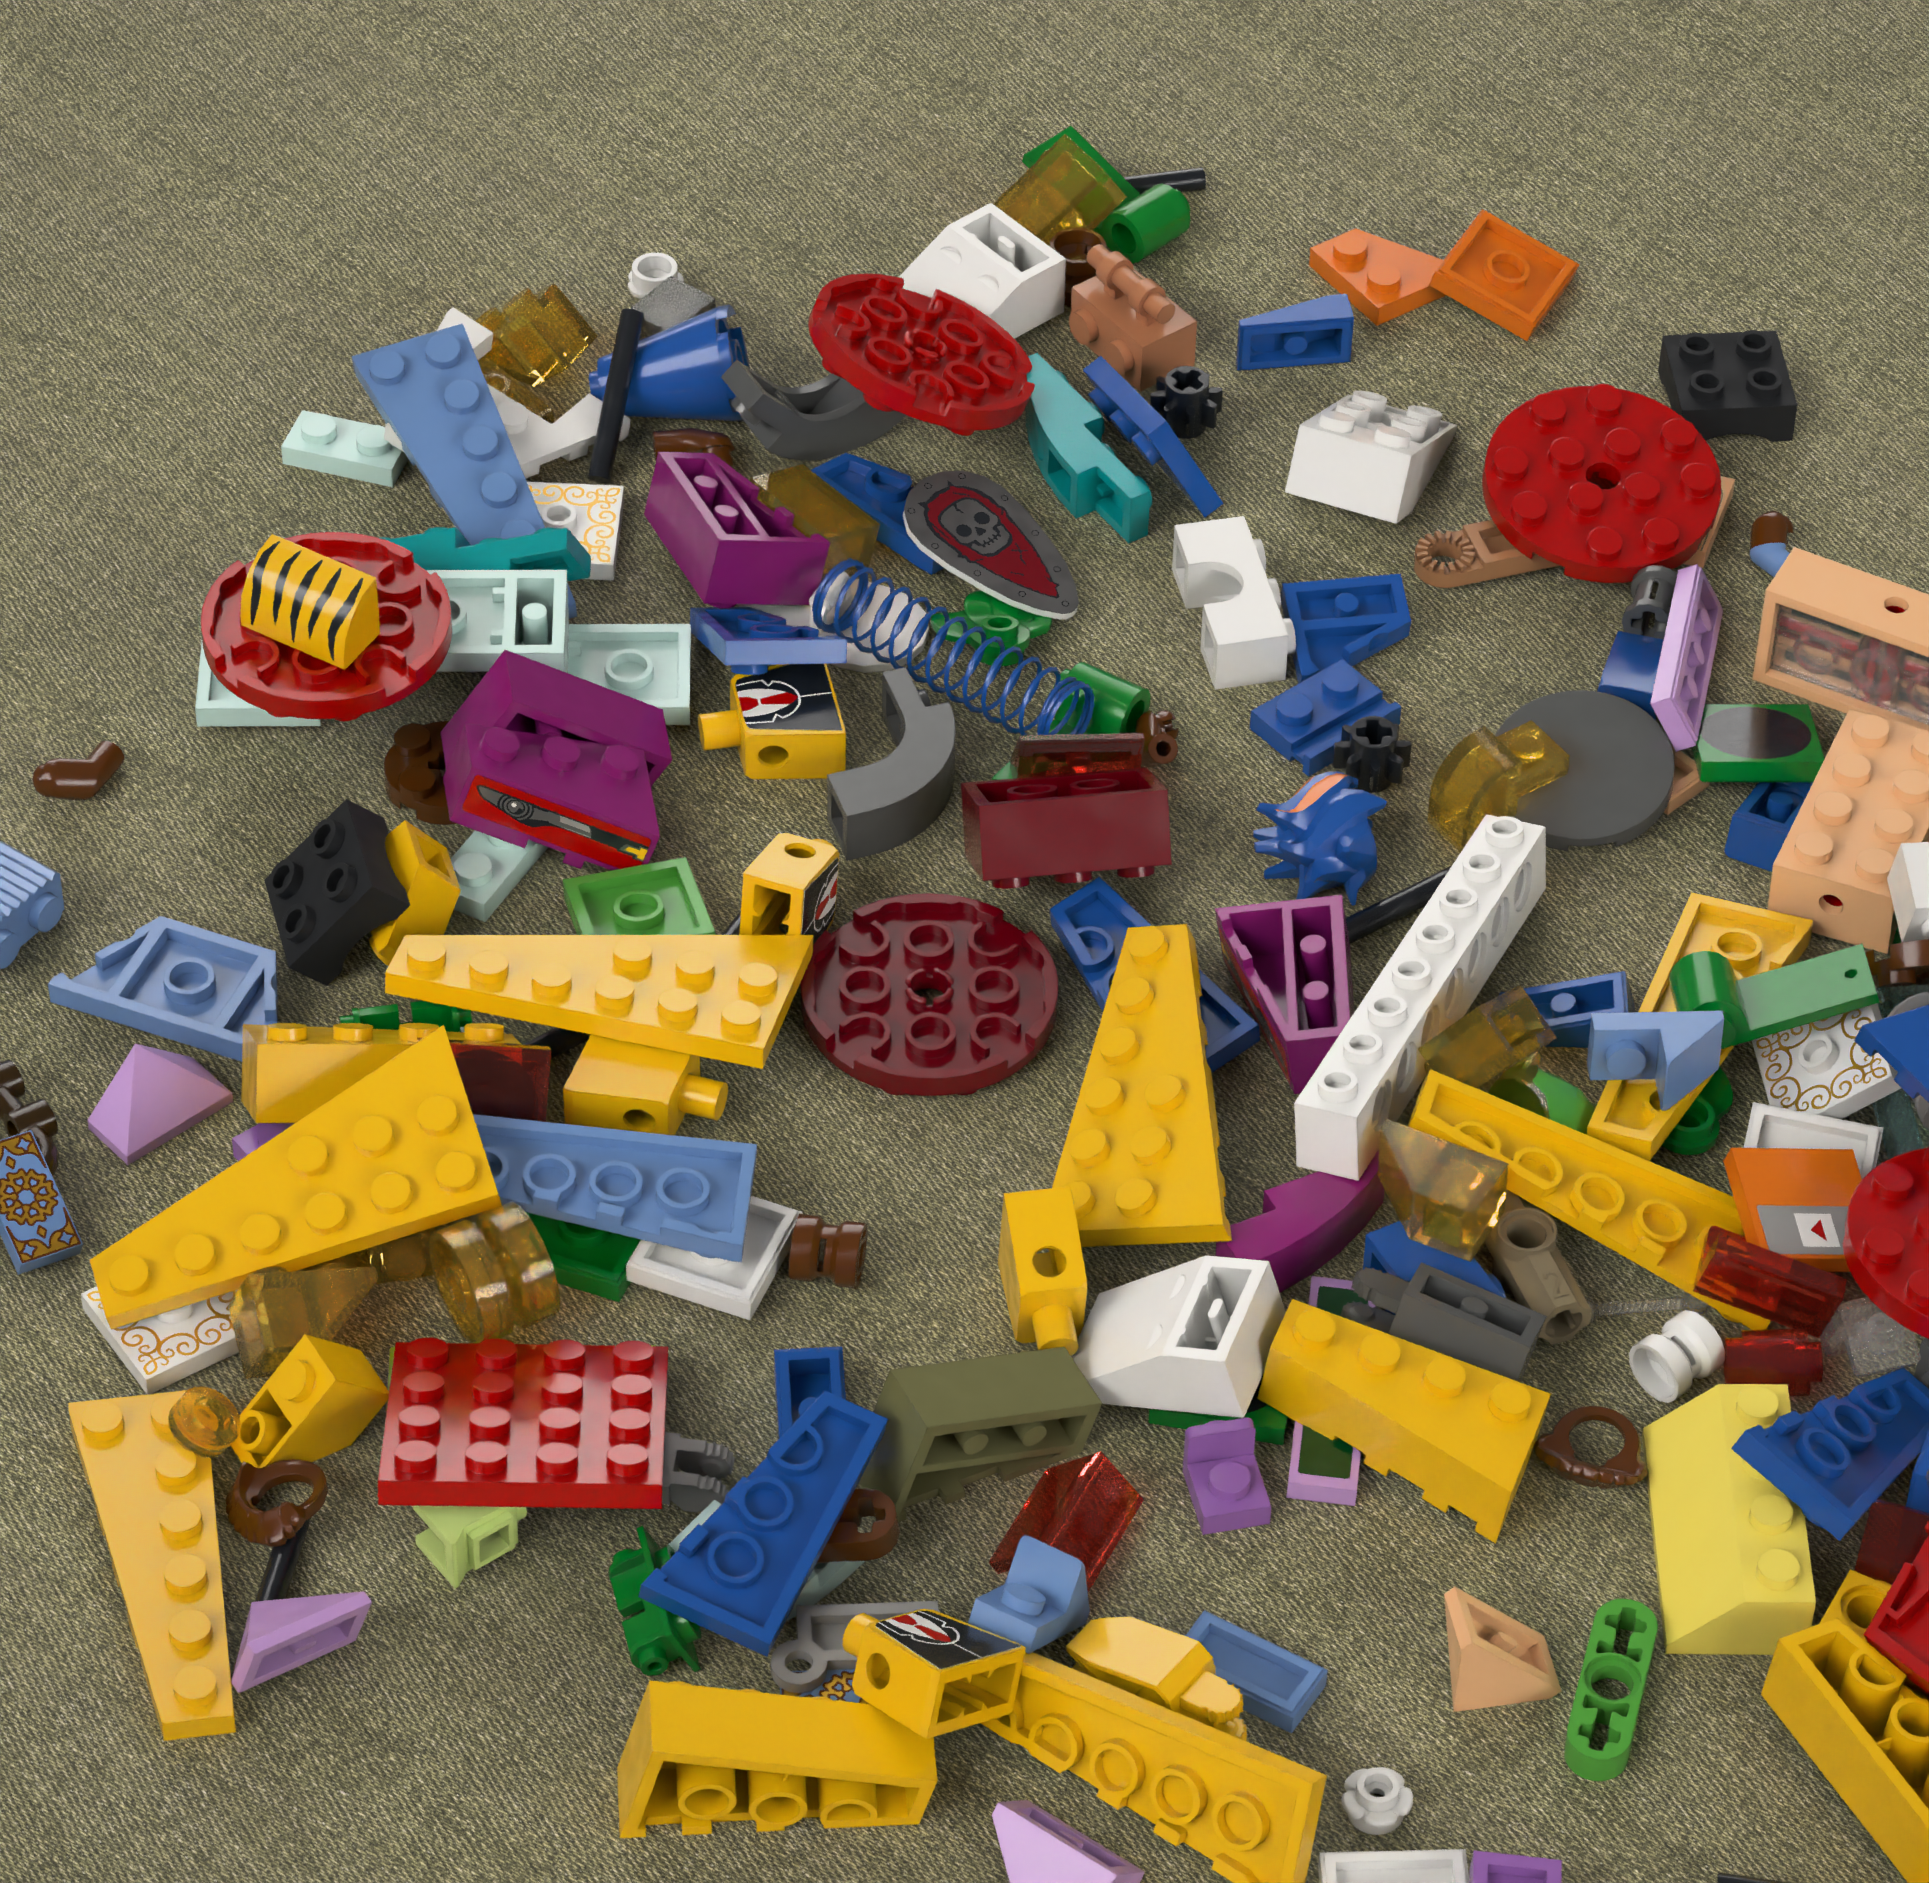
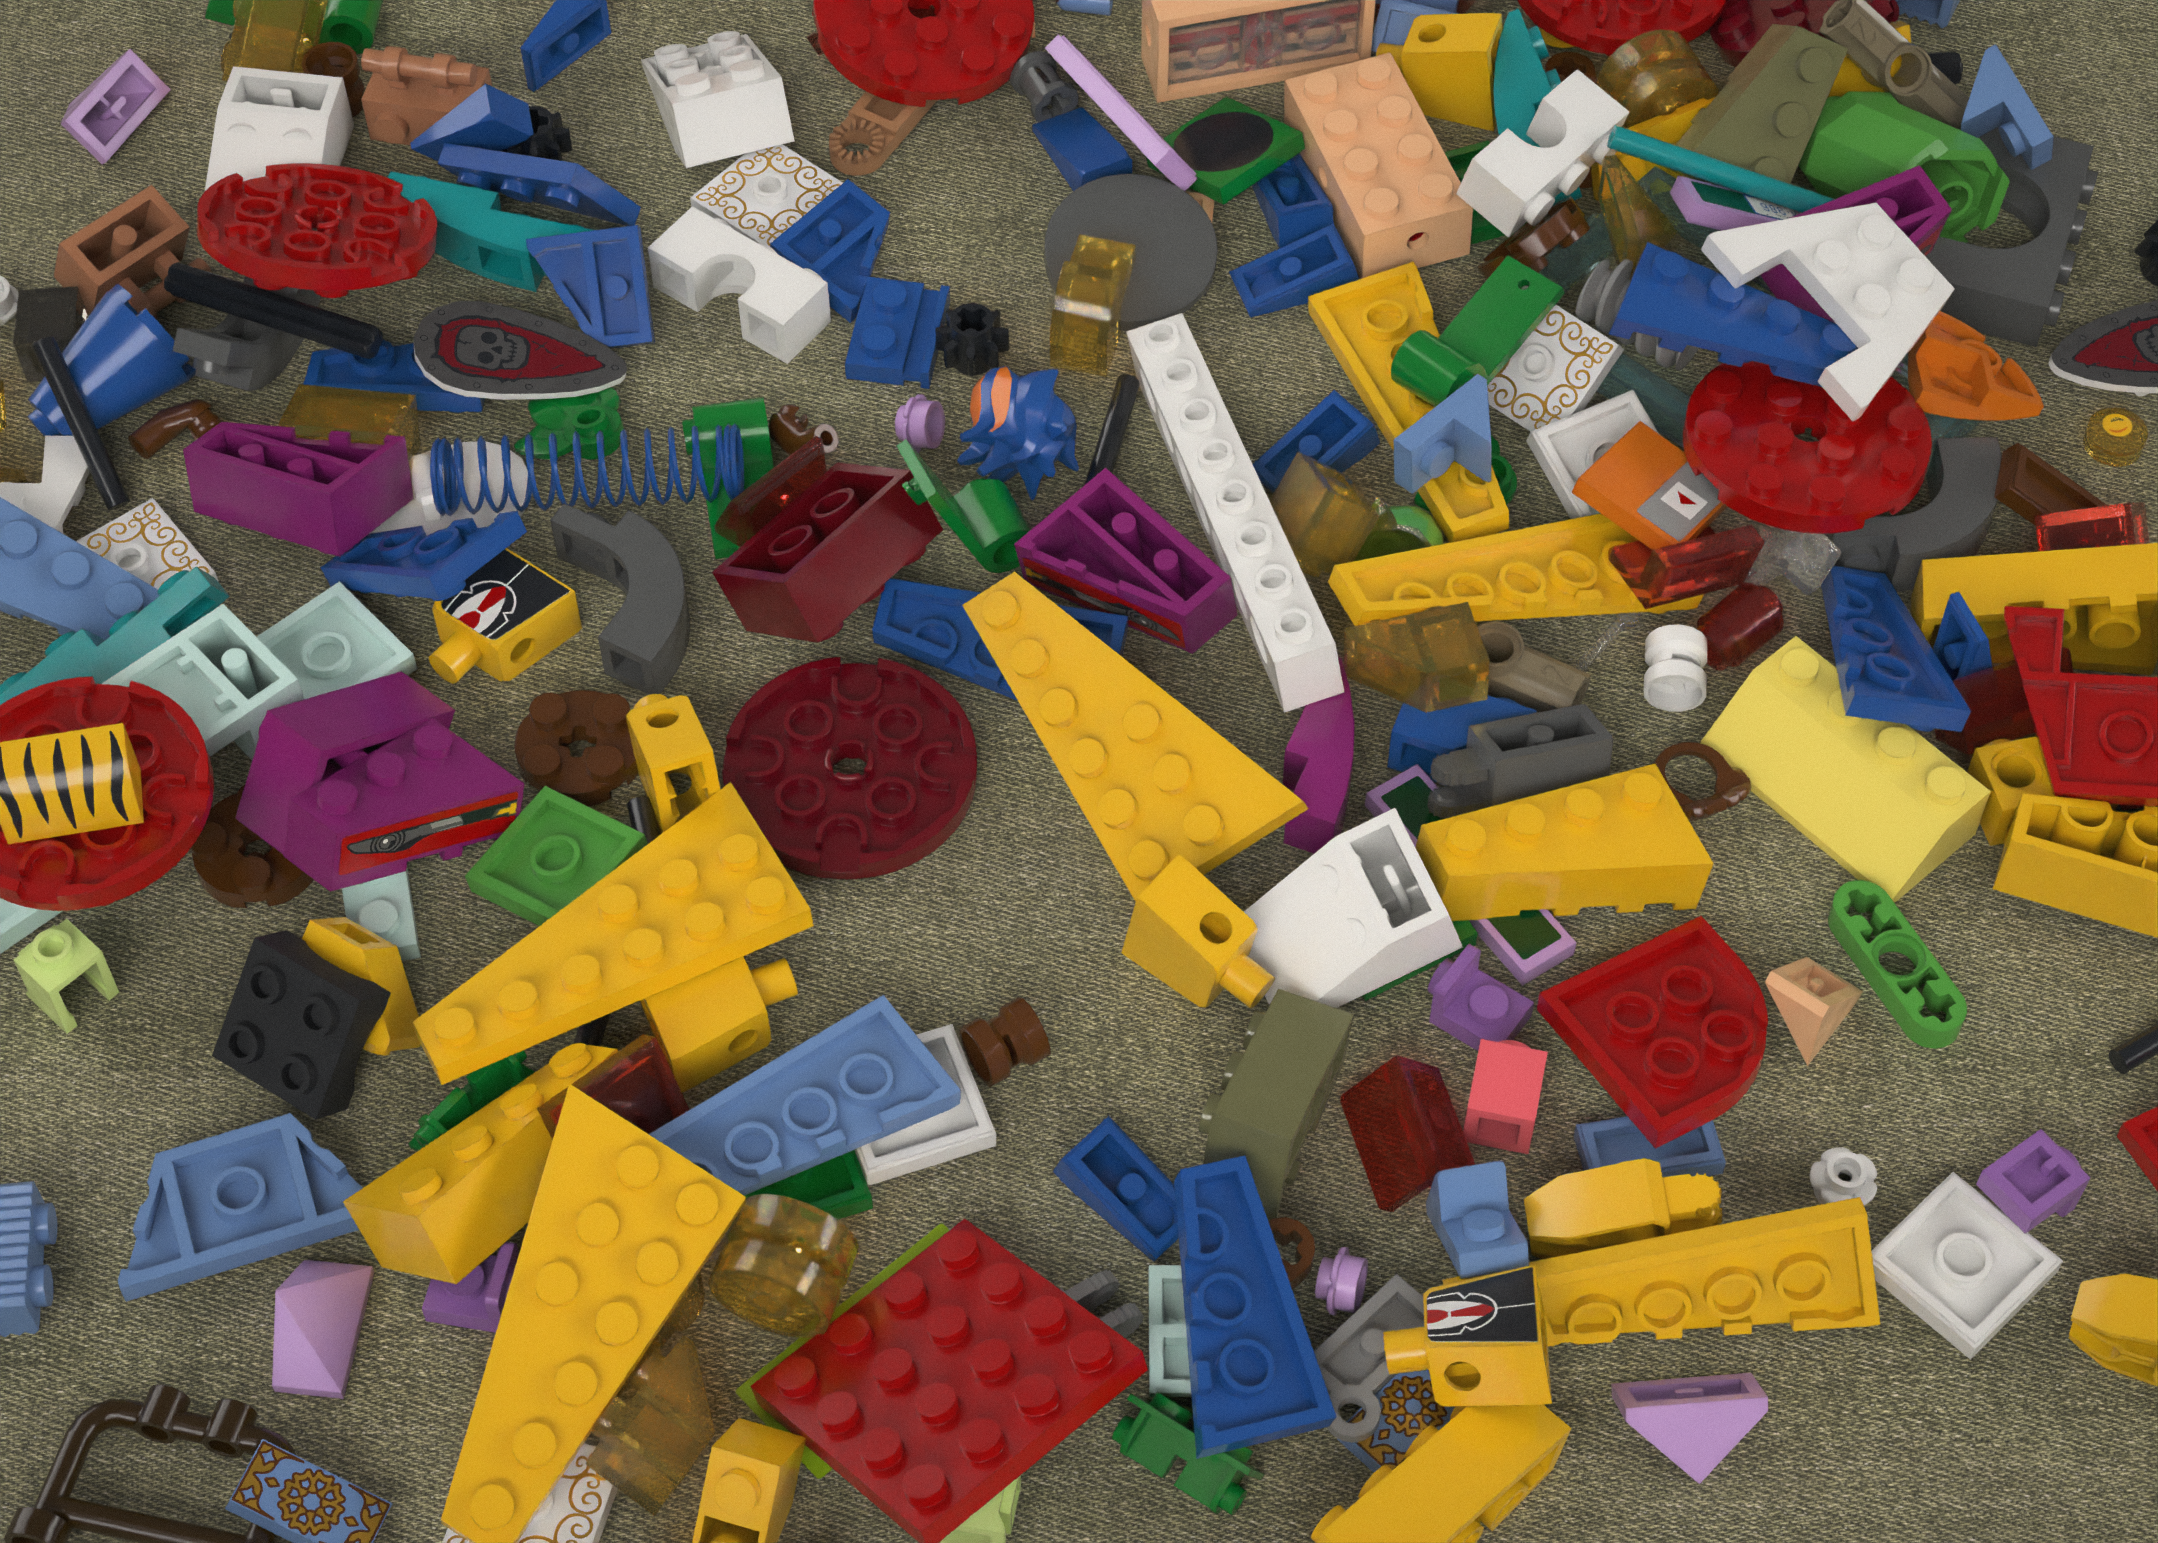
camera: 40 degrees left, 10 degrees up
none -> yellowish green window [13,918,120,1034]
none -> nougat brick [54,185,212,320]
none -> lavender slope [61,49,171,164]
none -> black axle [164,262,383,359]
none -> blue slope [410,83,533,161]
none -> reddish brown plate [514,690,638,807]
none -> blue wing [526,225,655,349]
none -> white plate [690,144,843,246]
none -> lavender plate [895,394,945,453]
none -> green door [896,439,1031,573]
none -> blue slope [1229,223,1359,318]
none -> lavender plate [1315,1247,1368,1316]
none -> coral brick [1462,1039,1548,1154]
none -> red plate [1537,916,1768,1149]

